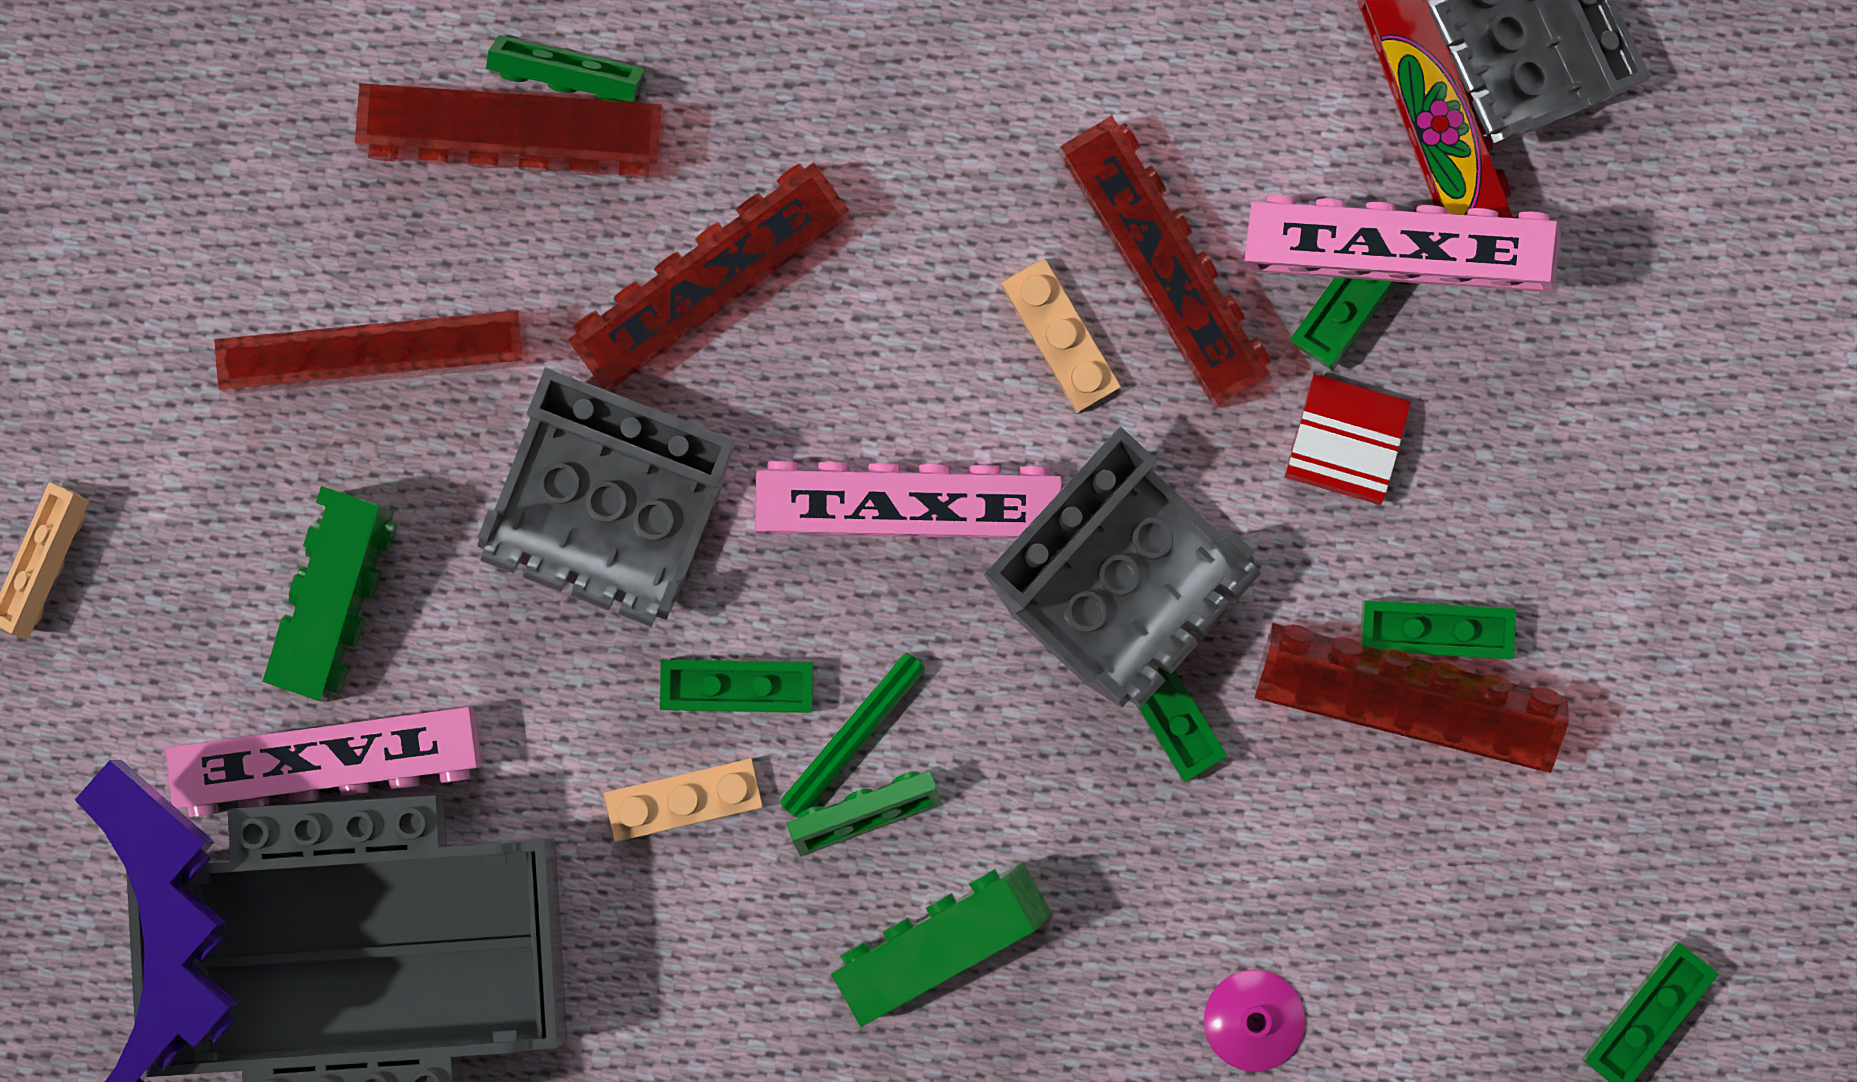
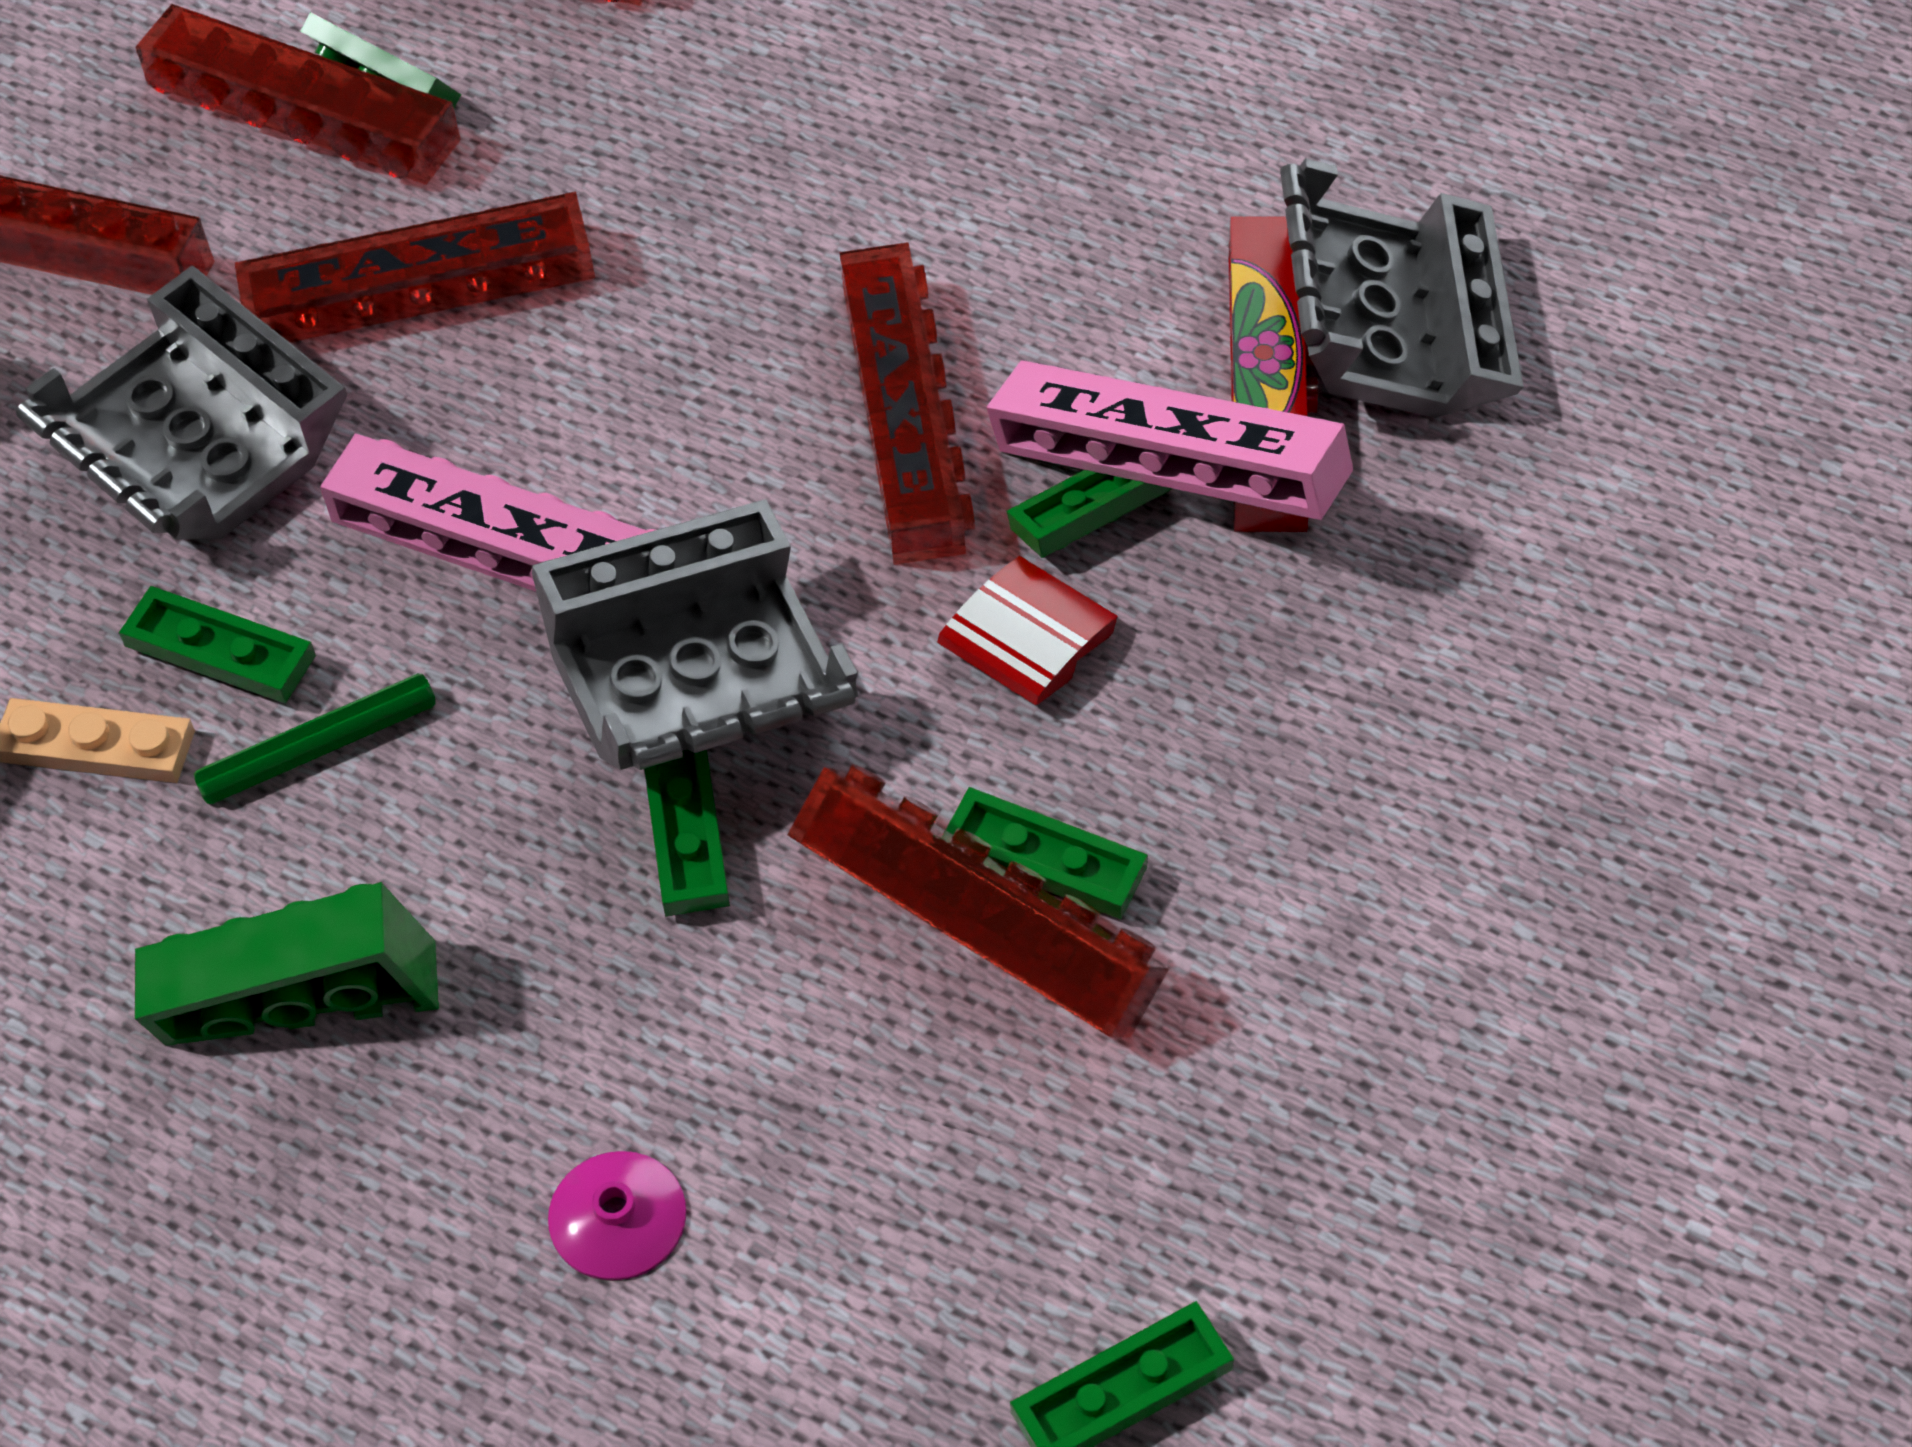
camera: 25 degrees right, 30 degrees down
green plate [786,771,943,857] -> none
light nougat plate [1001,258,1121,414] -> none

